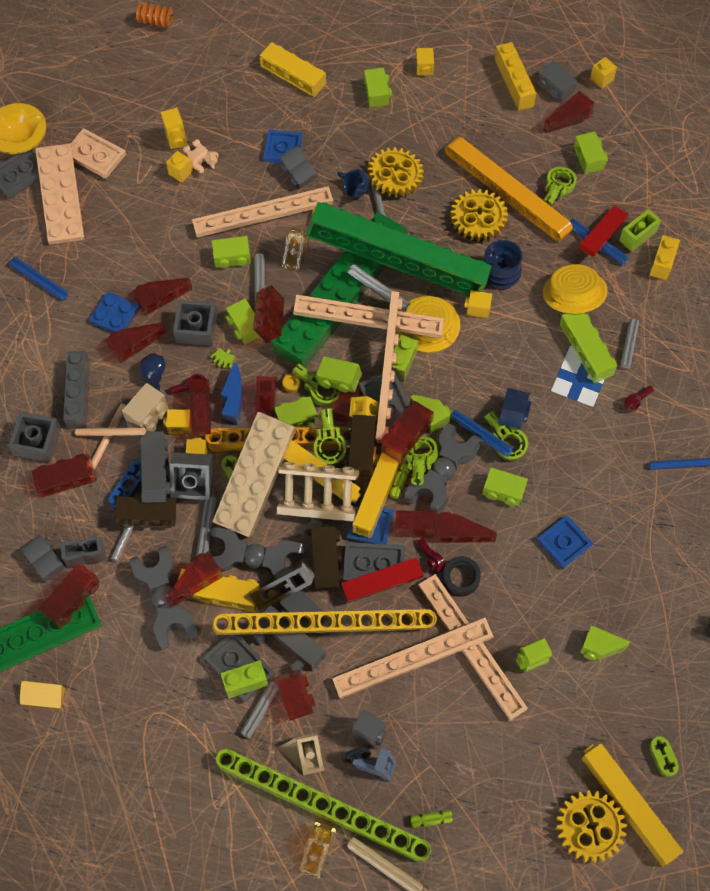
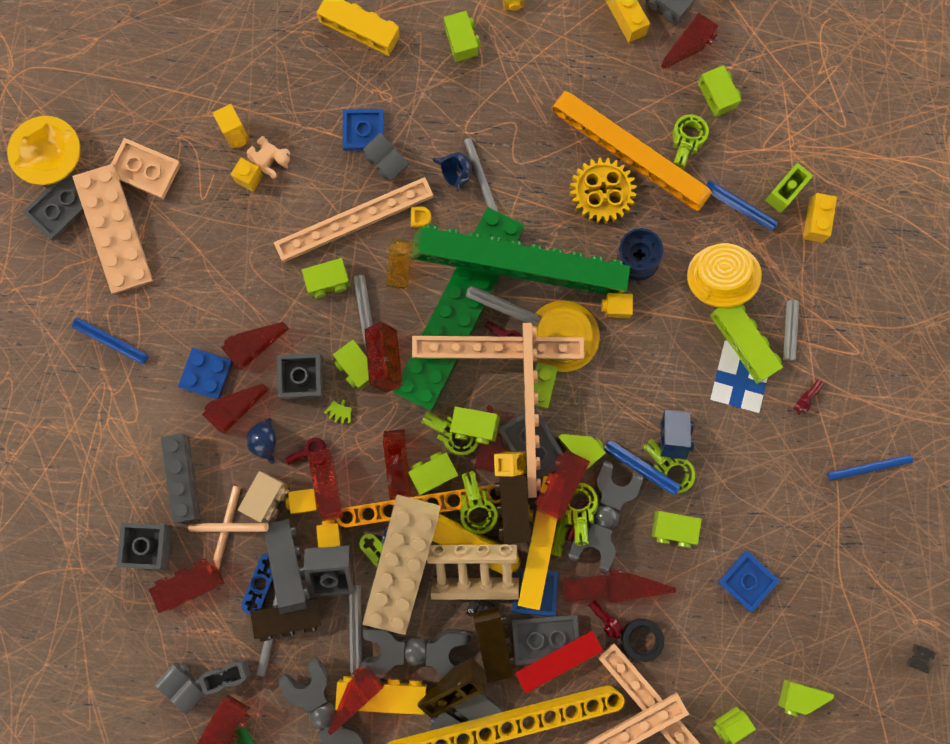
camera: 10 degrees left, 15 degrees up
blue slope [221,363,243,425] -> none
yellow tile [282,374,301,393] -> none
yellow gear [367,147,424,198] -> none
red tile [578,205,629,258] -> none

